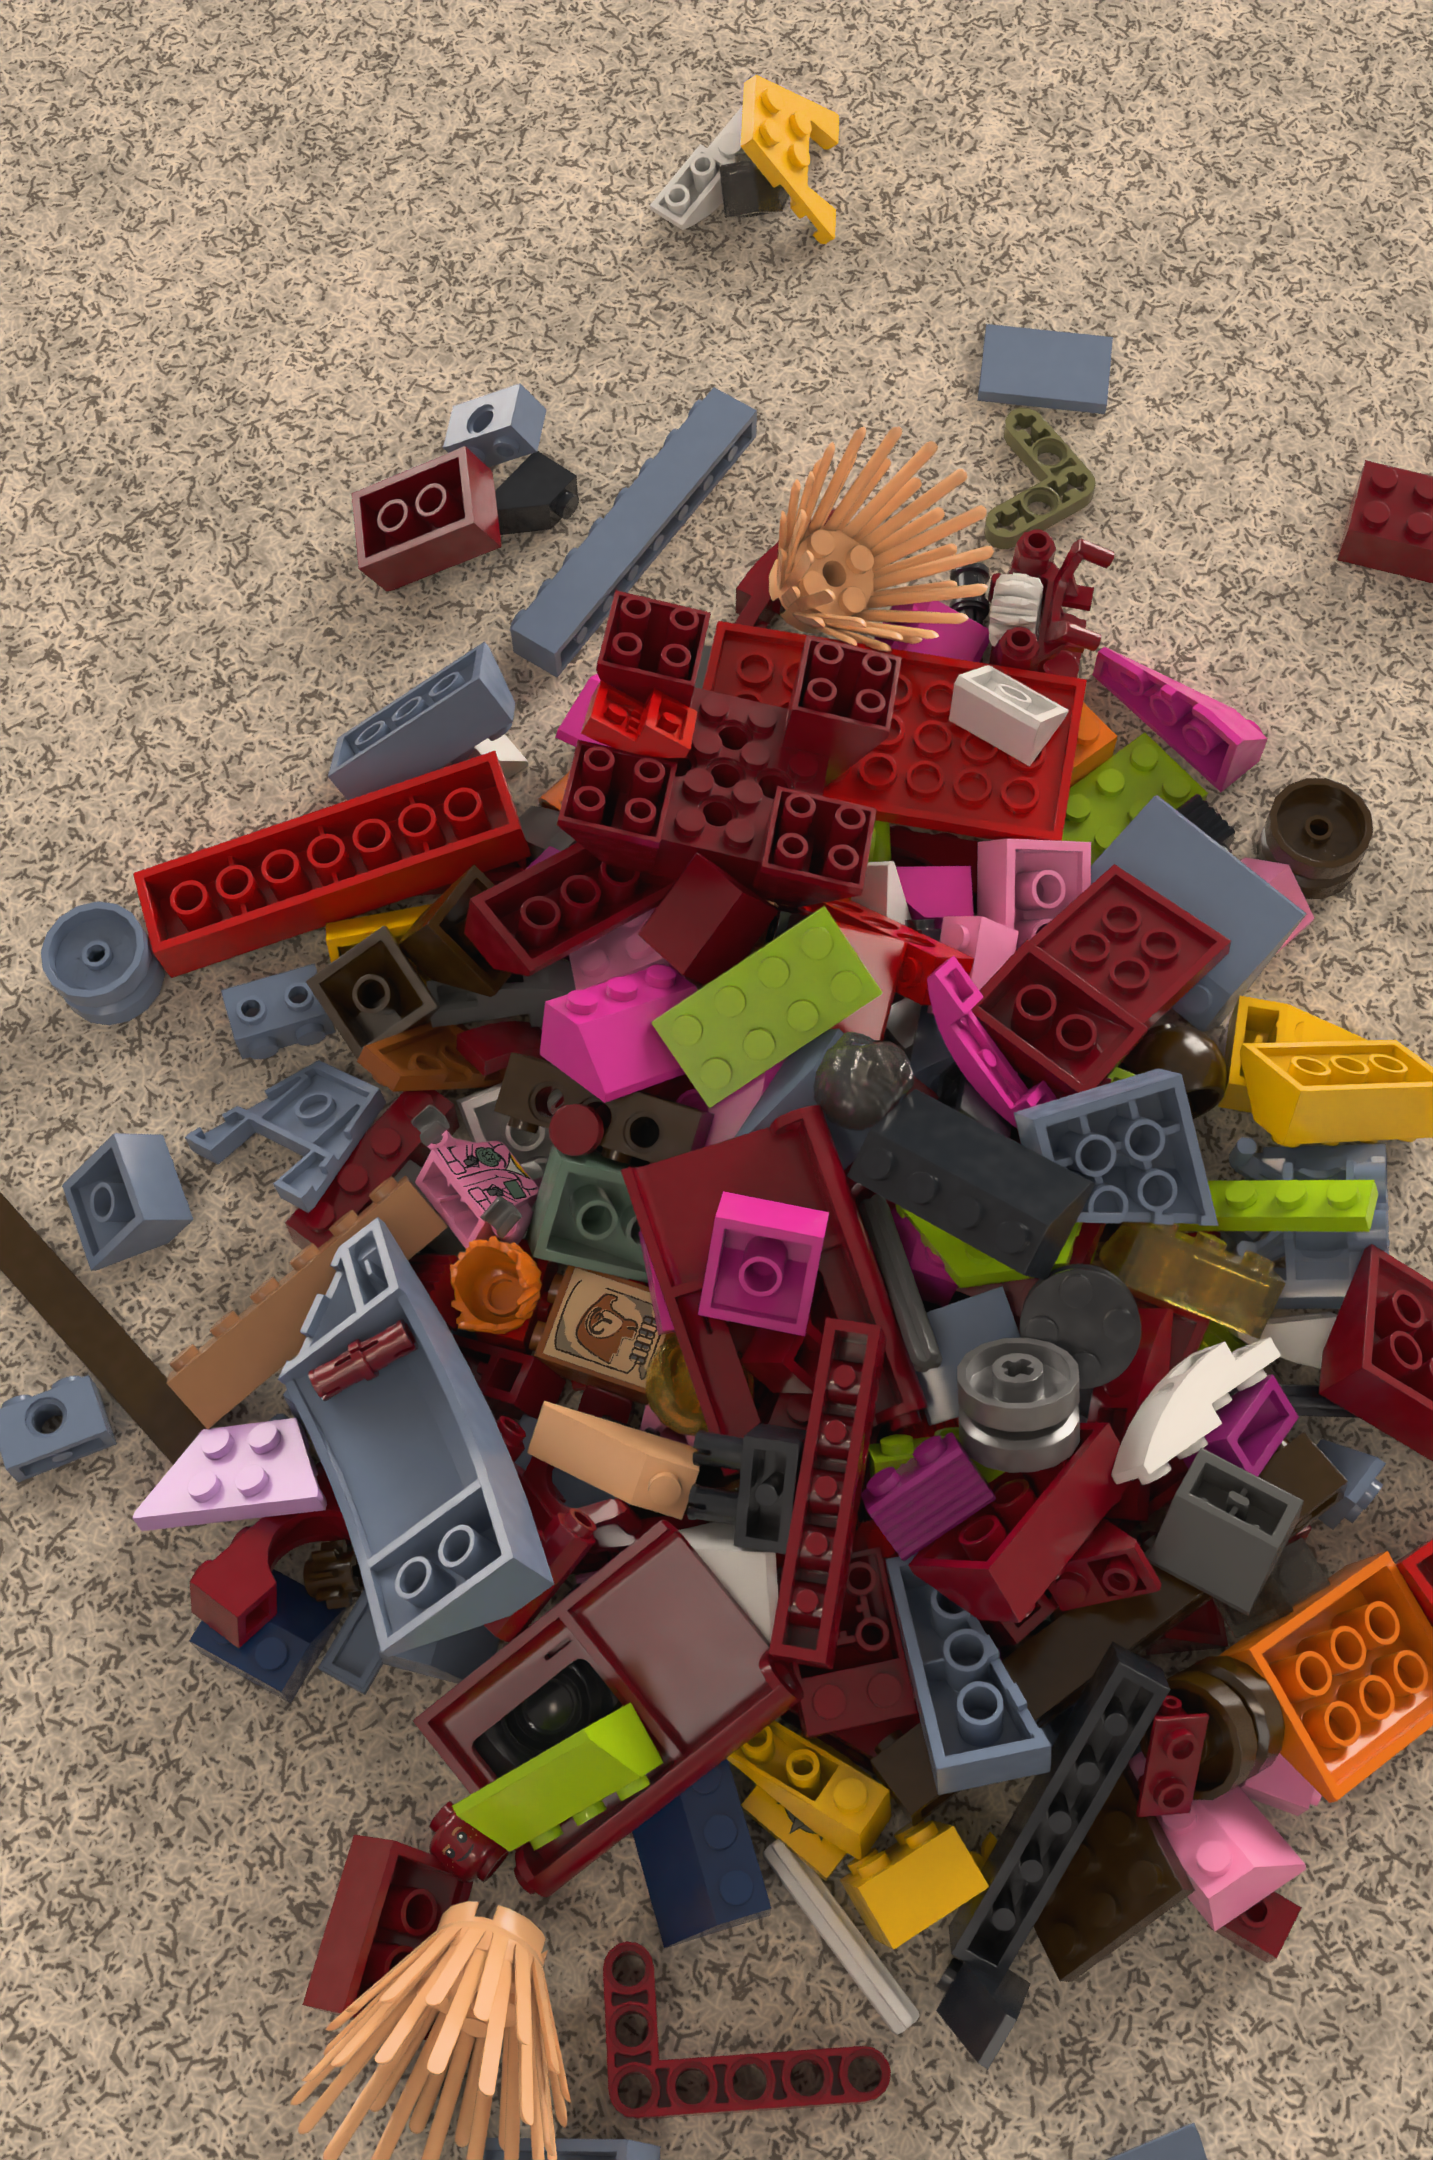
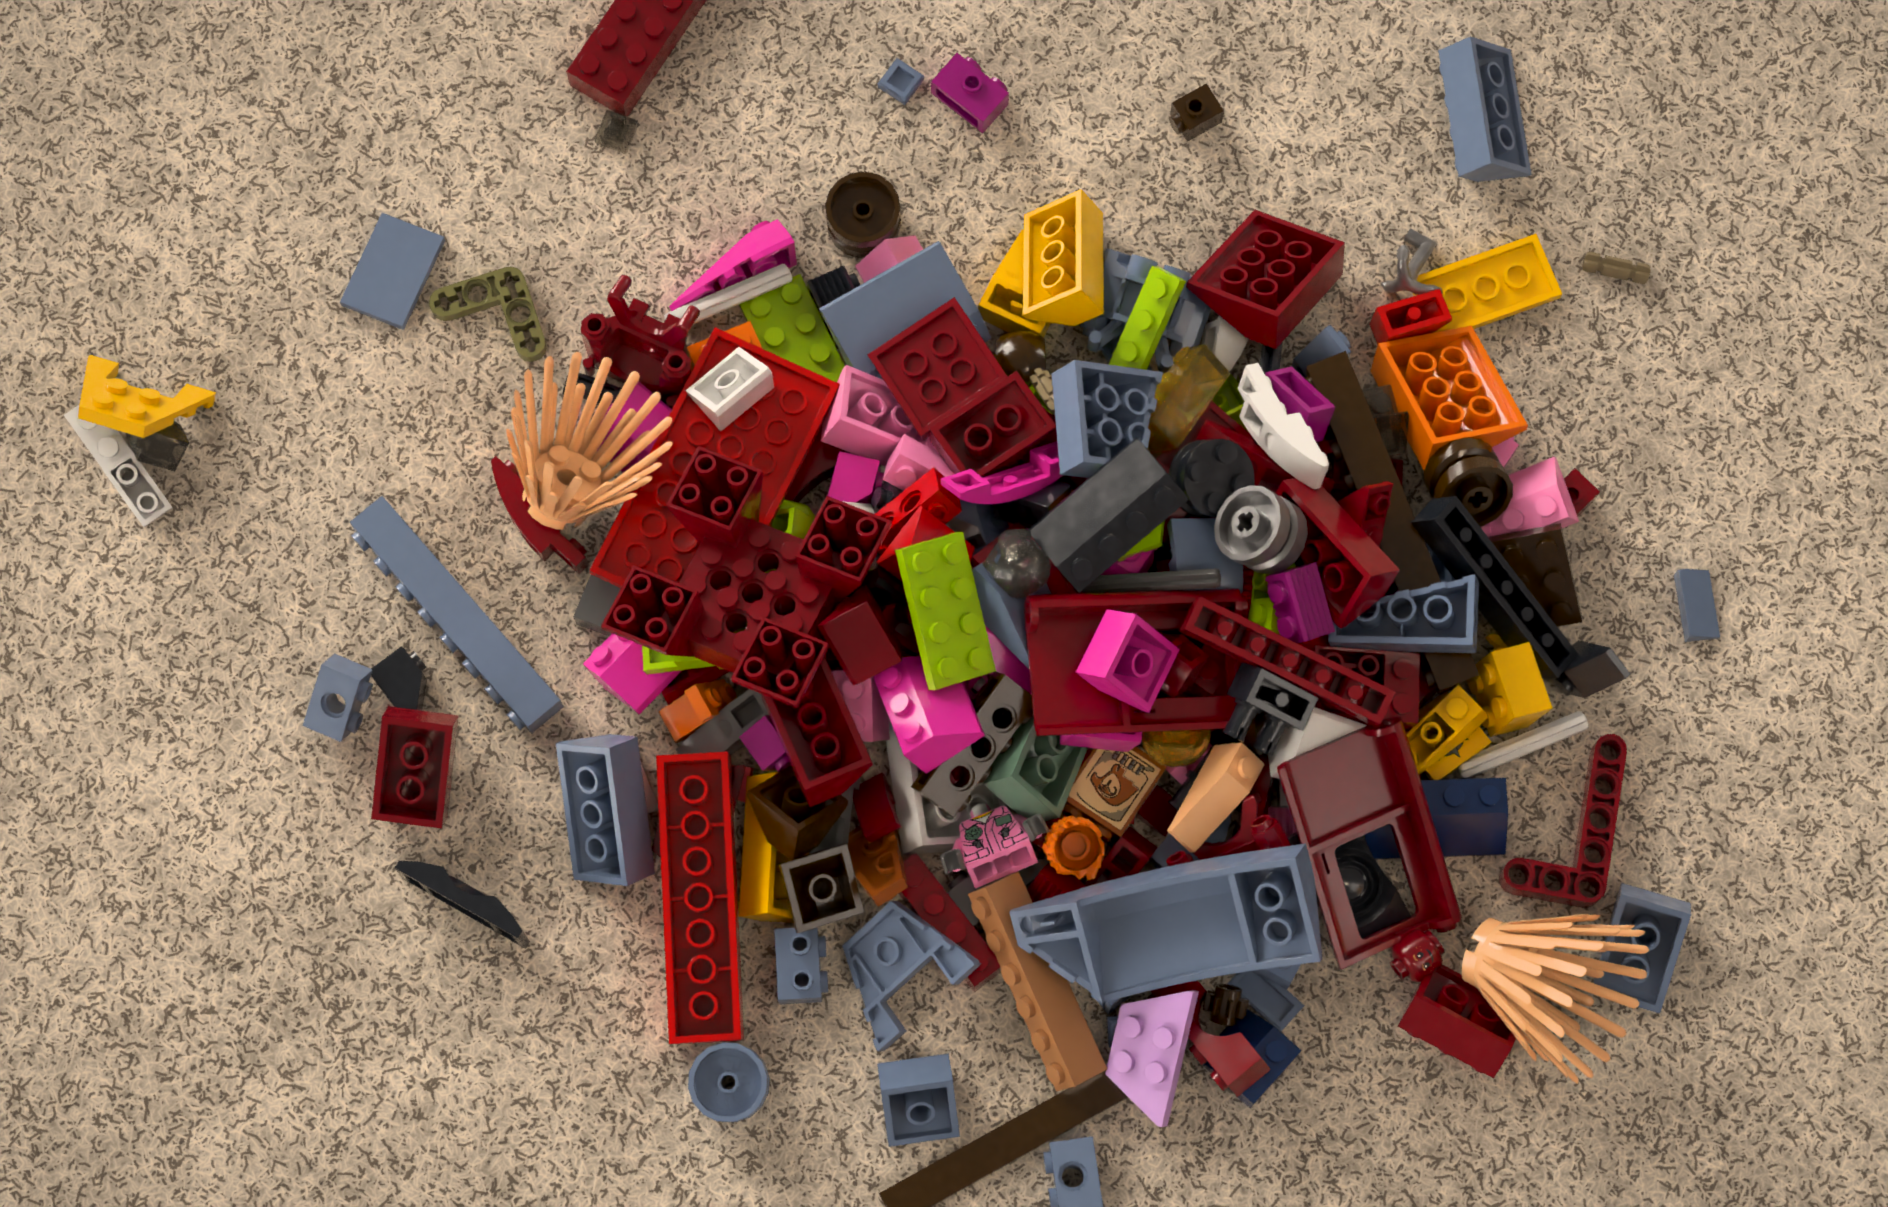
camera: 75 degrees left, 10 degrees up
dark red pin [308,1319,419,1401] -> none
lime slope [452,1702,663,1852] -> none
dark red piece [549,1104,604,1156] -> none
red slope [581,680,698,758] -> none
white gear [989,573,1043,647] -> none
dark red hinge [1136,1695,1209,1817] -> none
dark grey slope [1147,1448,1304,1616] -> none
none -> black slope [395,861,530,949]
none -> clear smoke tile [594,110,639,154]
none -> white axle [664,264,792,323]

